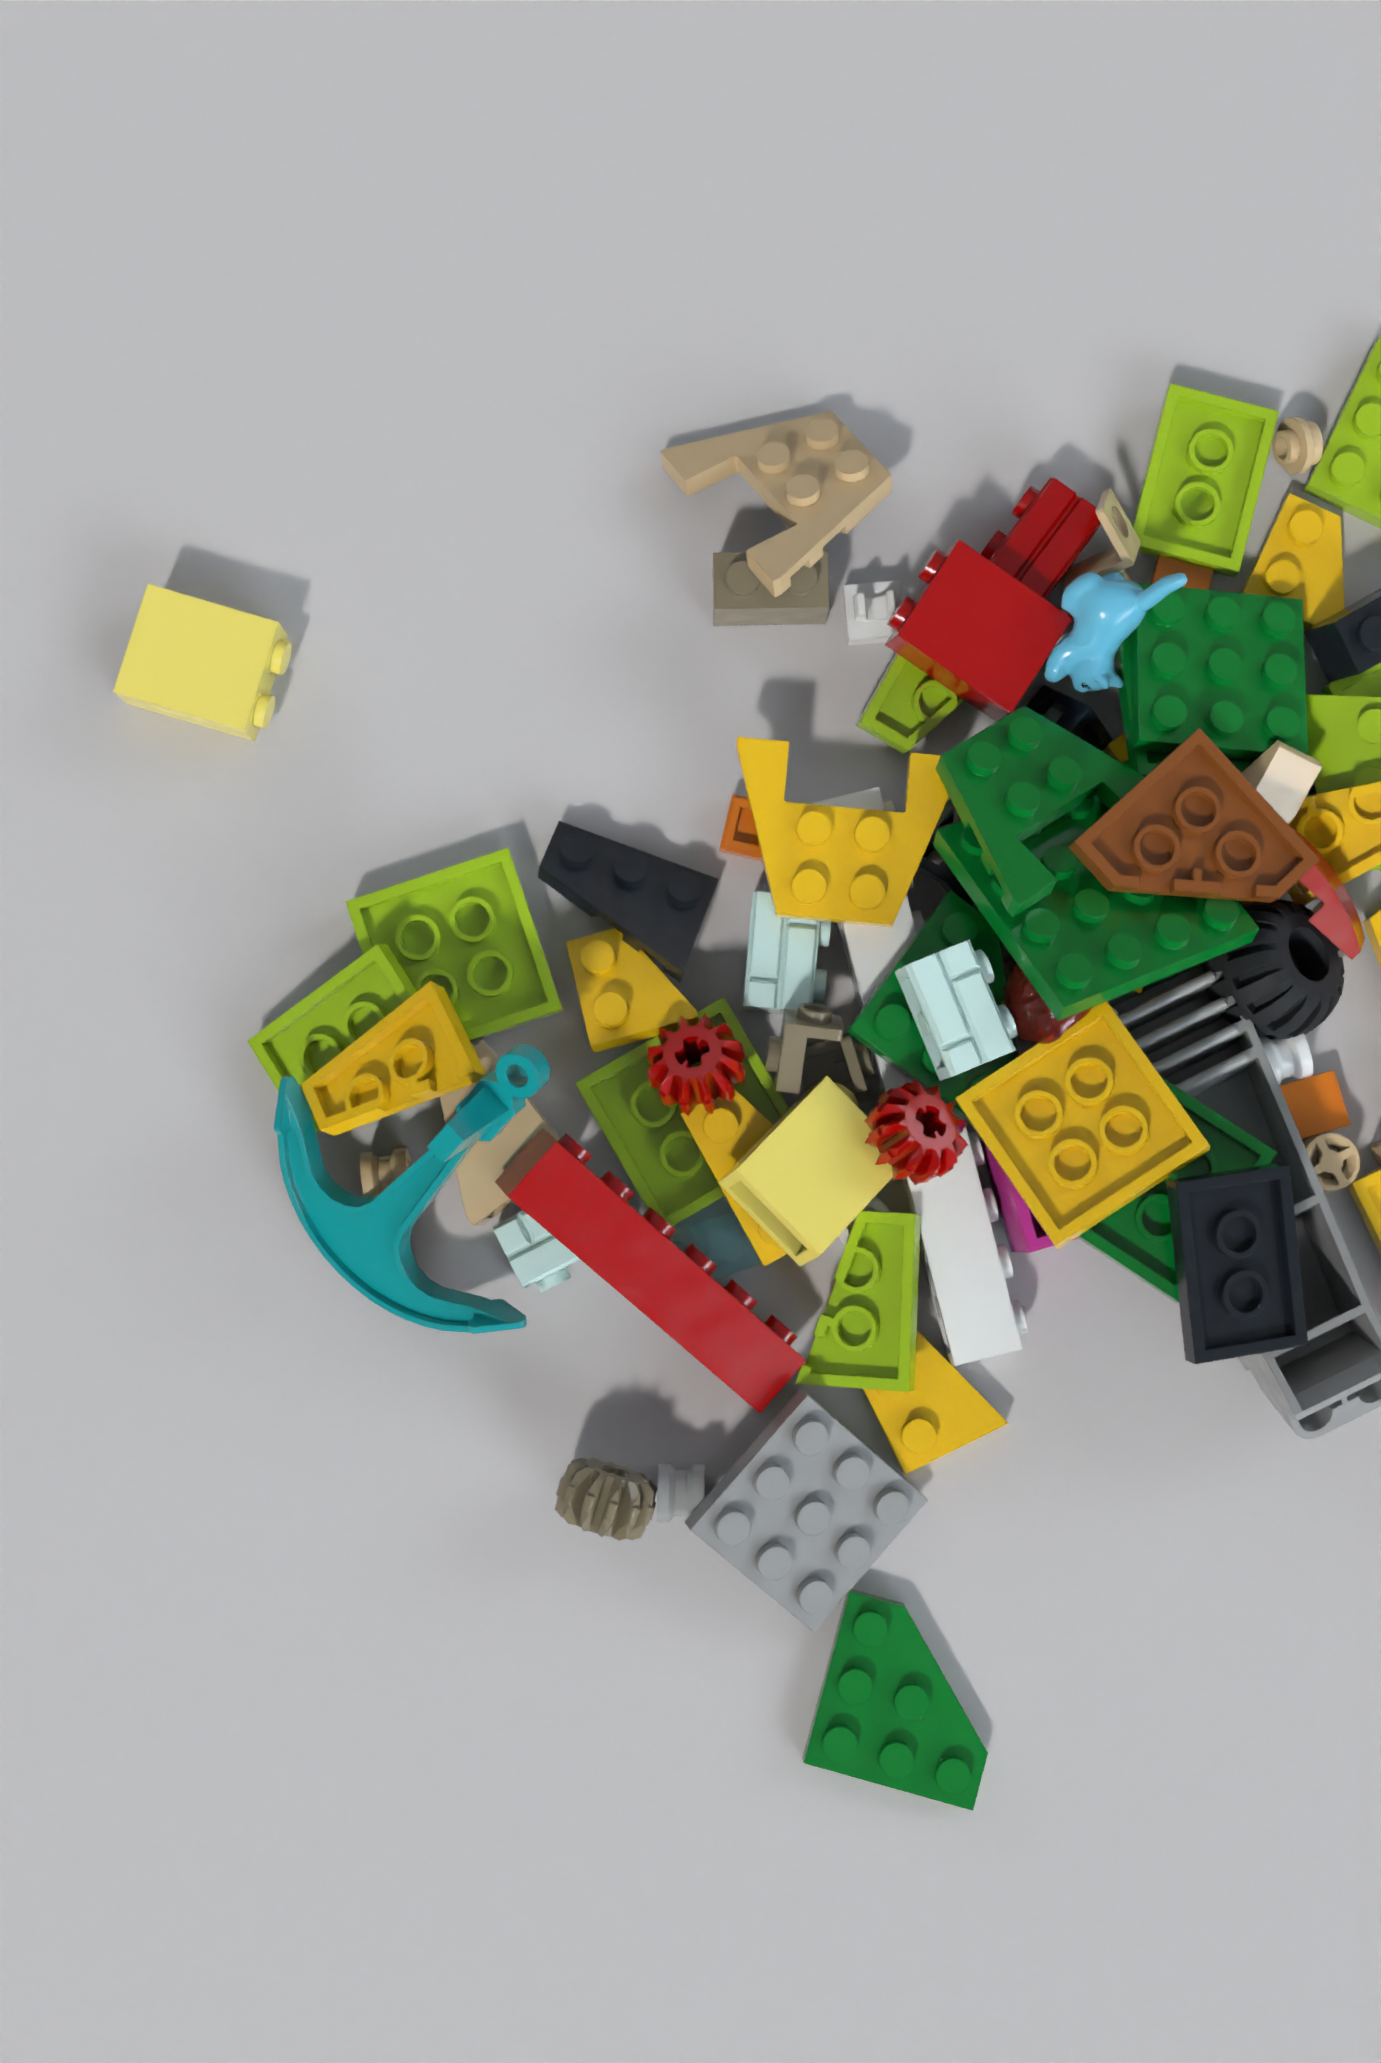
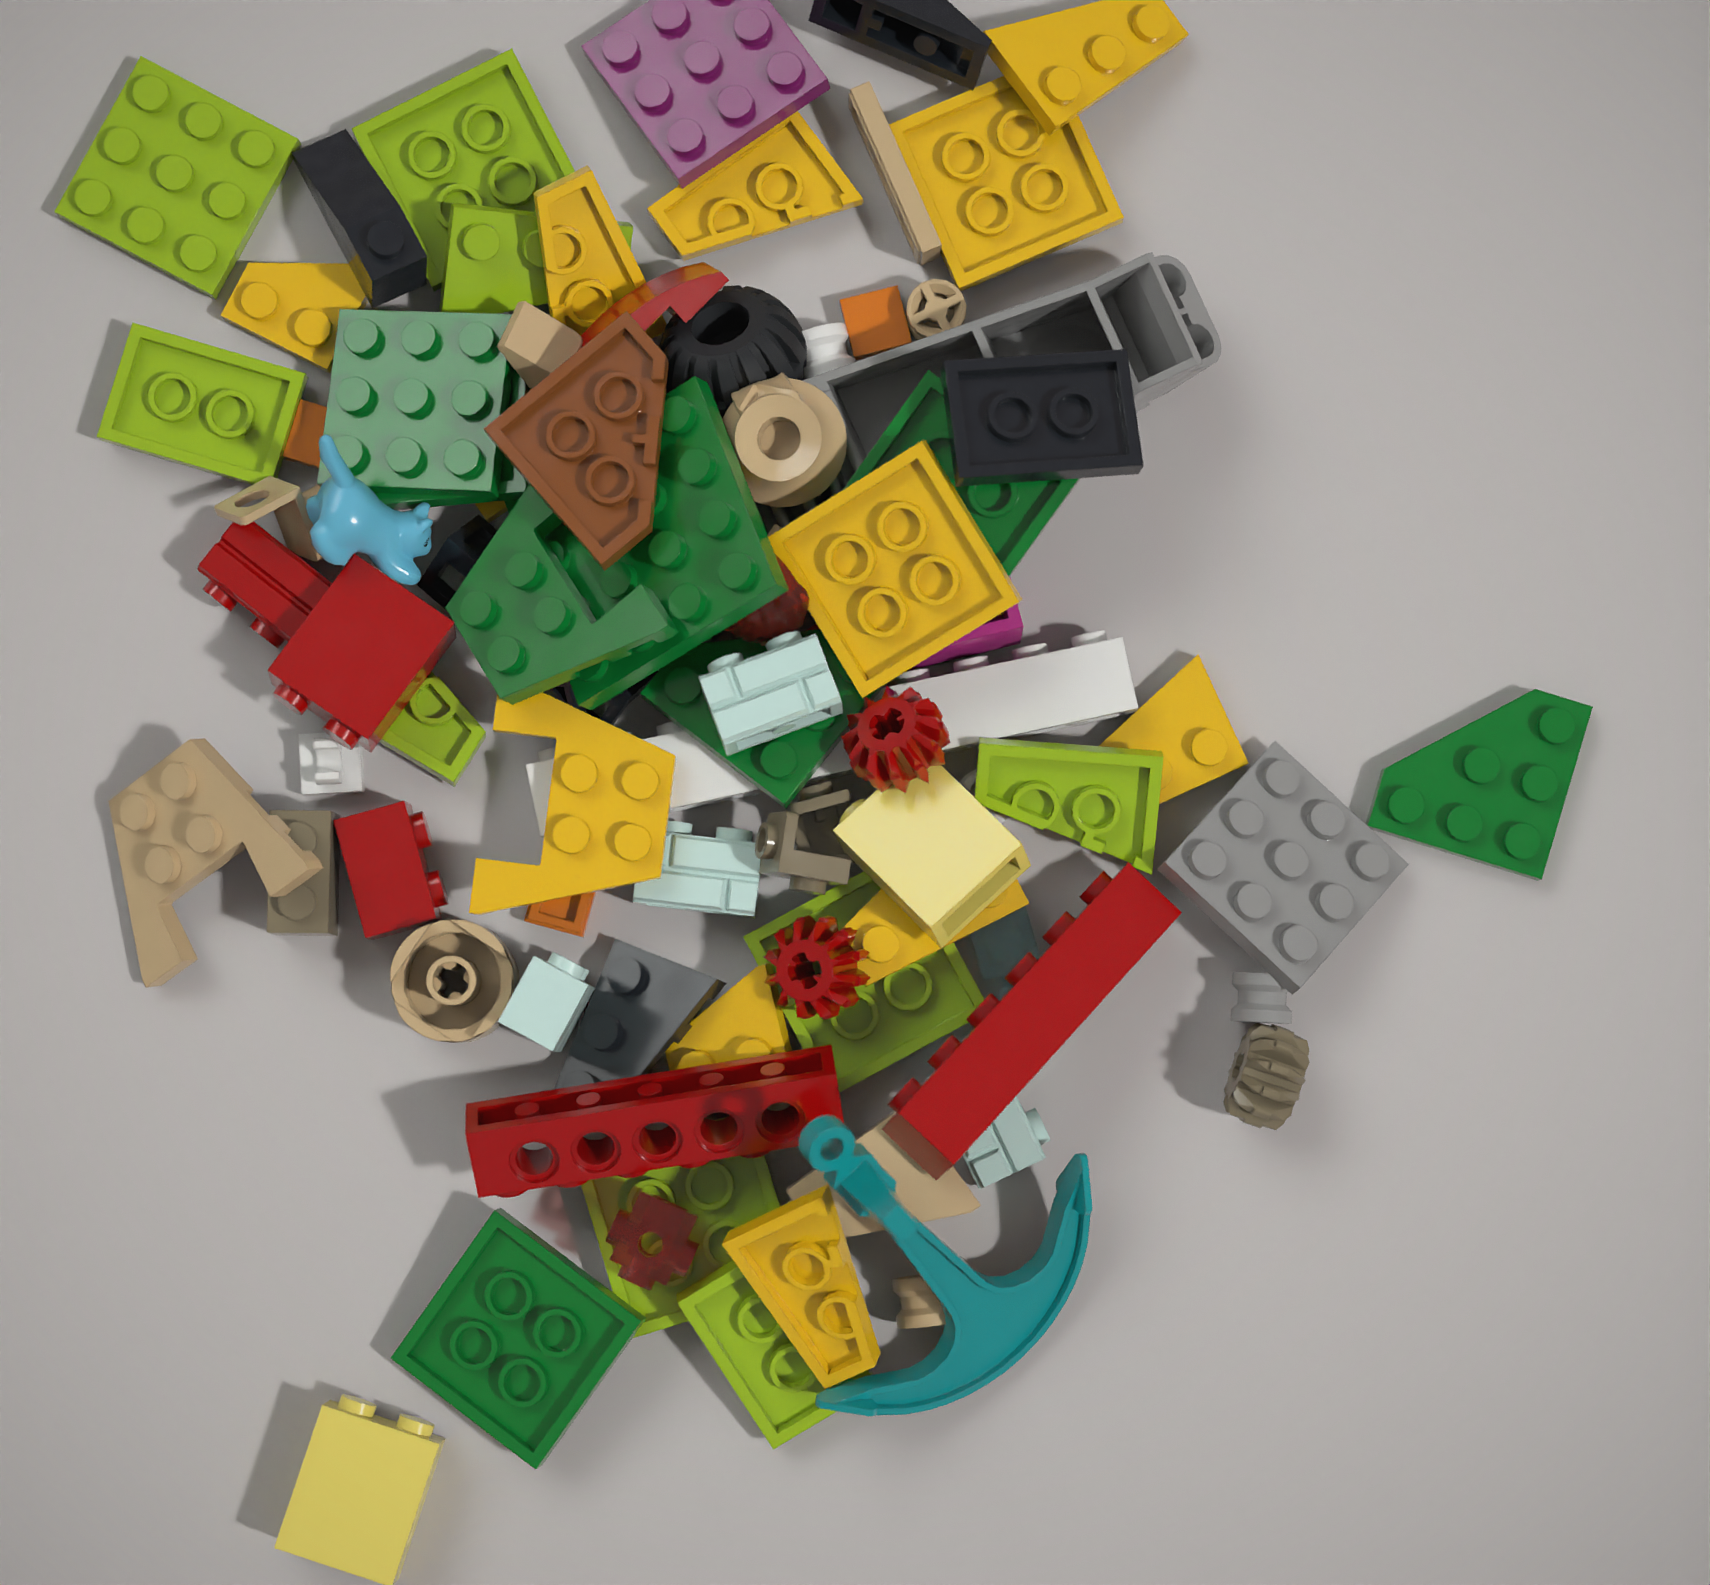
camera: 90 degrees left, 0 degrees up
tan plate [1272,416,1323,475] -> none
none -> red brick [333,801,449,940]
none -> tan brick [390,919,519,1043]
none -> green plate [391,1208,646,1470]
none -> red brick [465,1044,844,1198]
none -> light aqua brick [498,952,595,1052]
none -> clear red brick [605,1190,700,1291]
none -> tan piece [723,372,847,507]

